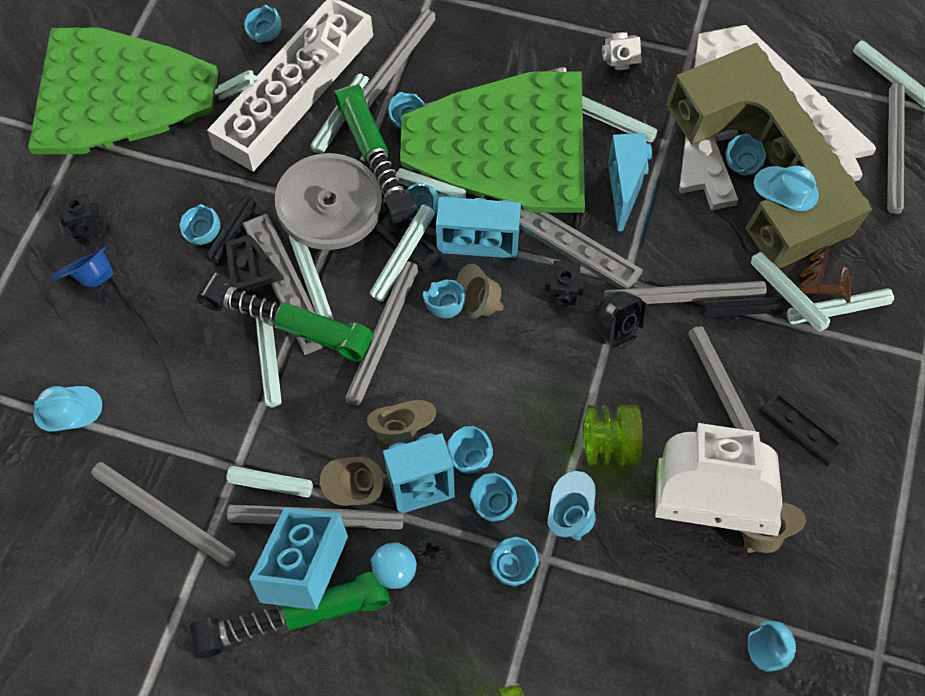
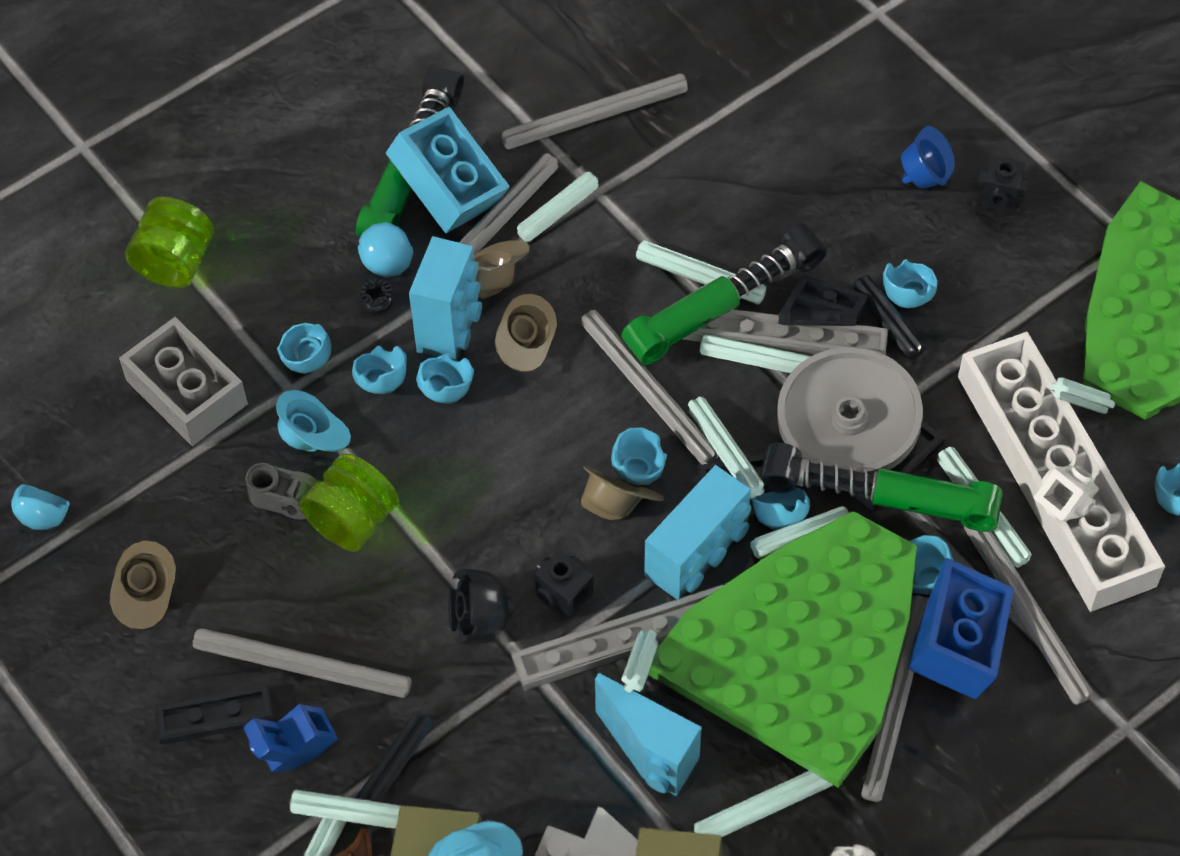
camera: 125 degrees right, 5 degrees down
medium azure piece [33,386,103,431] -> none
light grey axle [603,281,767,304] -> none
white container [655,423,782,536] -> none
none -> light grey brick [119,317,248,446]
none -> blue brick [243,704,338,772]
none -> dark grey piece [245,463,319,520]
none -> light aqua axle [621,629,659,693]
none -> blue slope [907,558,1014,699]

